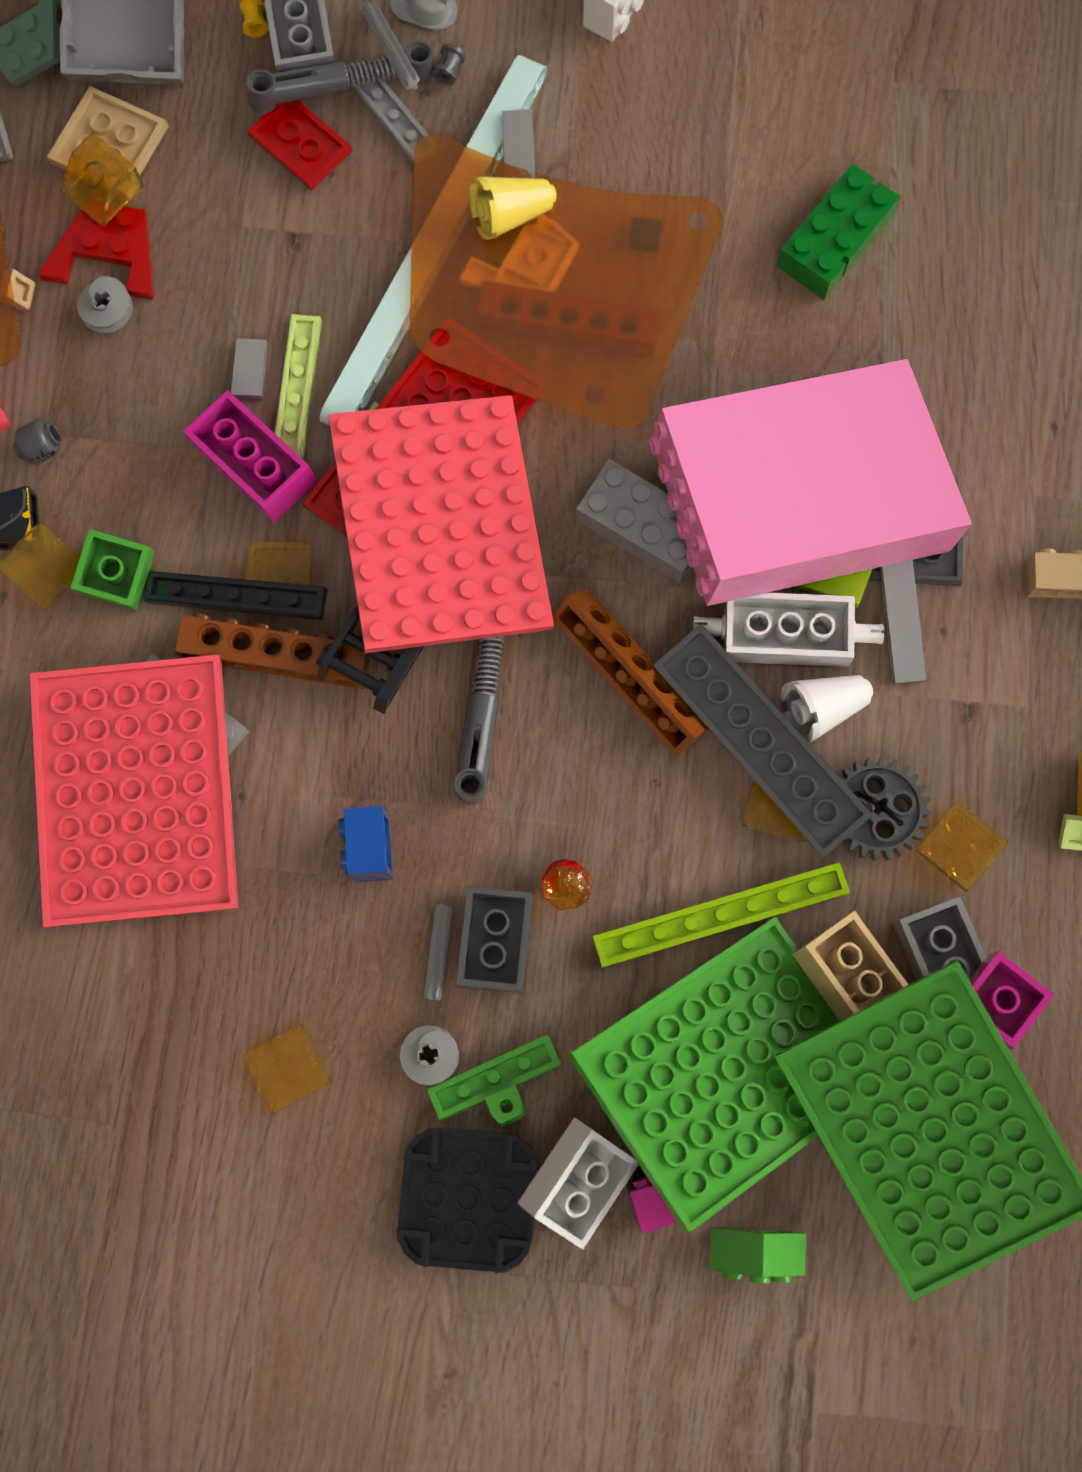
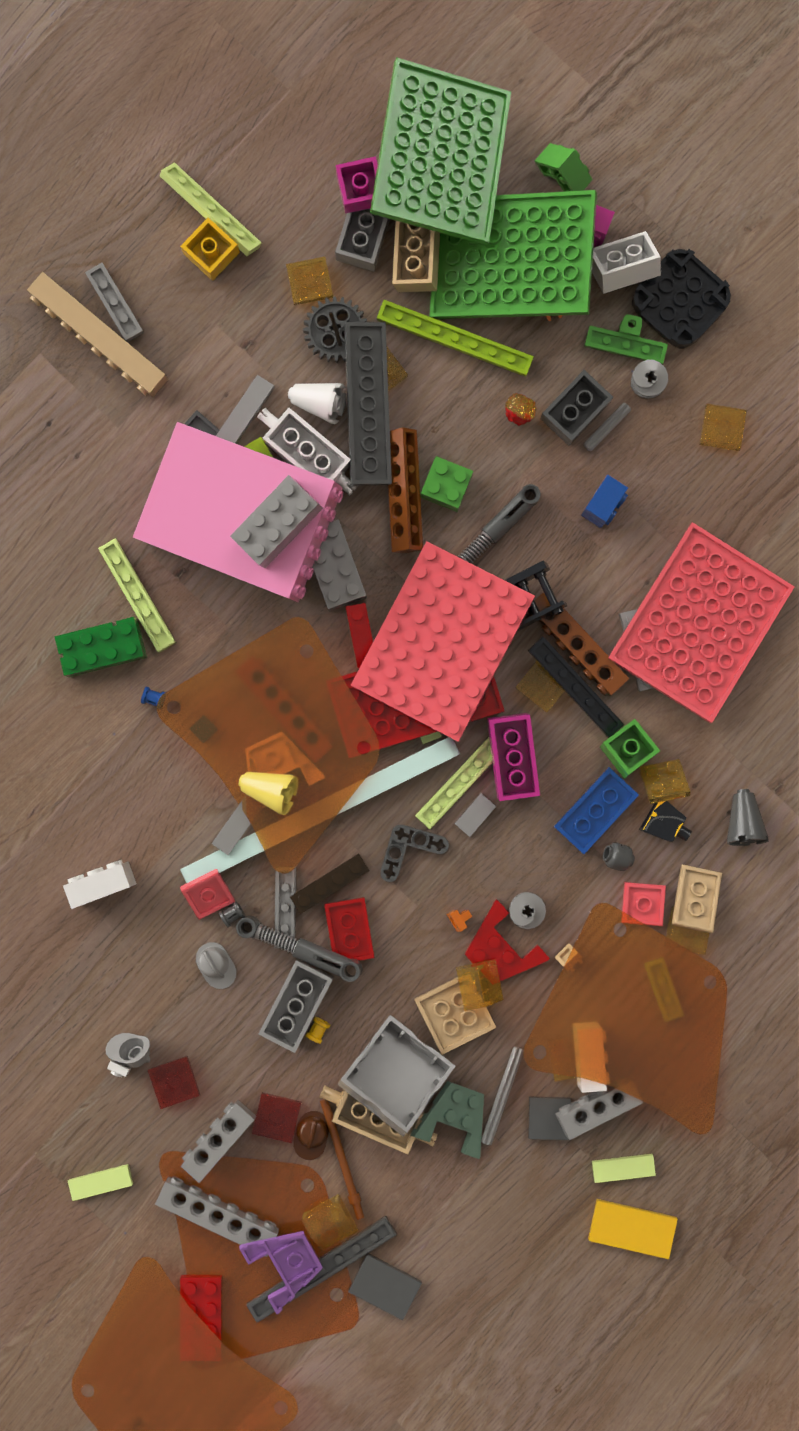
camera: 145 degrees left, 10 degrees up
light grey axle [362,1,420,90] -> none
none -> yellowish green tile [98,538,176,653]
none -> blue bush [141,686,166,710]
none -> coral tile [180,869,235,920]
none -> light grey brick [230,475,323,568]
none -> dark brown plate [290,853,370,914]
none -> red slope [346,603,373,668]
none -> dark grey beam [380,825,449,882]
none -> bright green brick [420,456,473,512]
none -> orange tile [446,910,472,932]
none -> blue plate [553,767,639,854]

